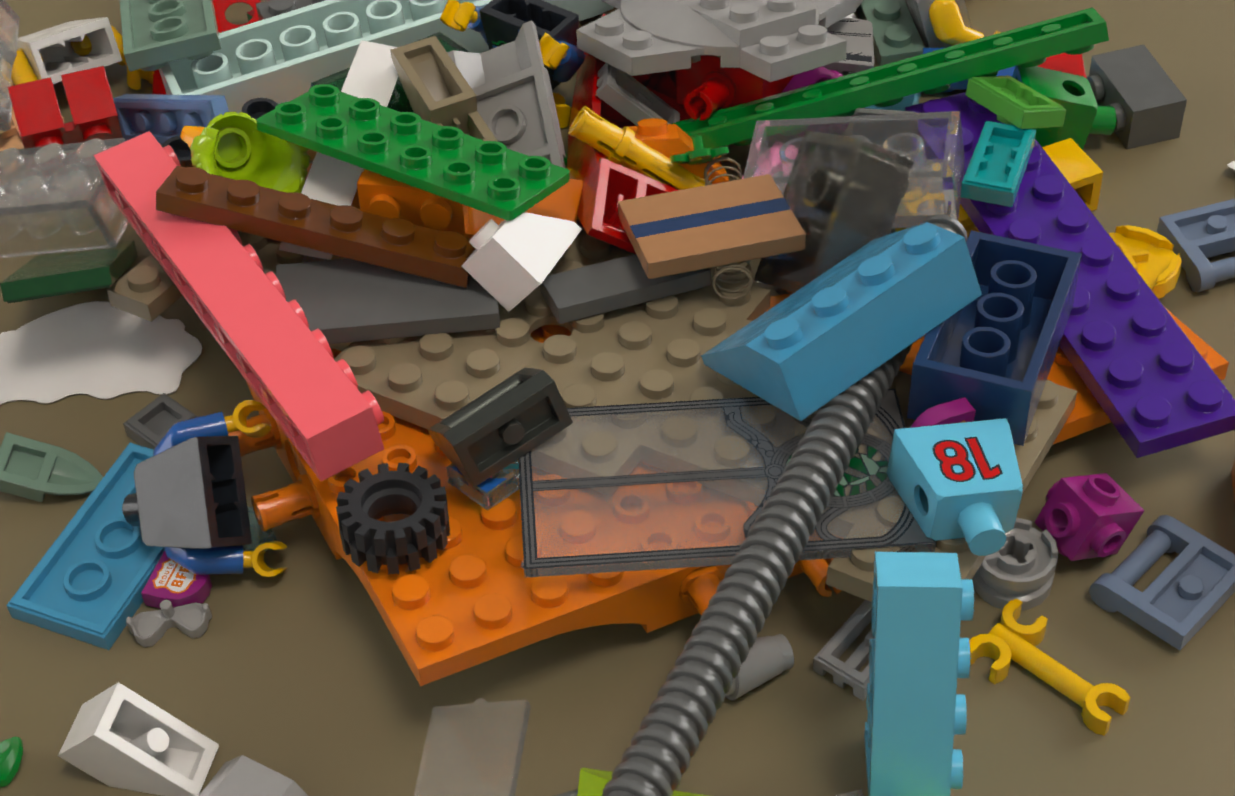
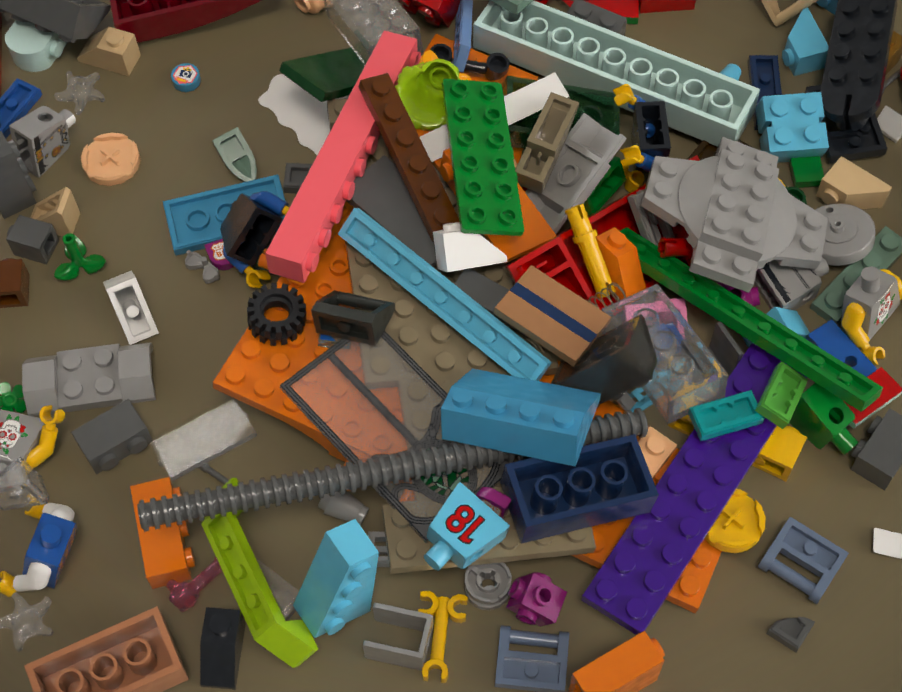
camera: 50 degrees right, 15 degrees up
green plant [670,135,729,165] -> none
none -> medium azure plate [338,208,552,381]
none -> light grey piece [363,602,434,671]

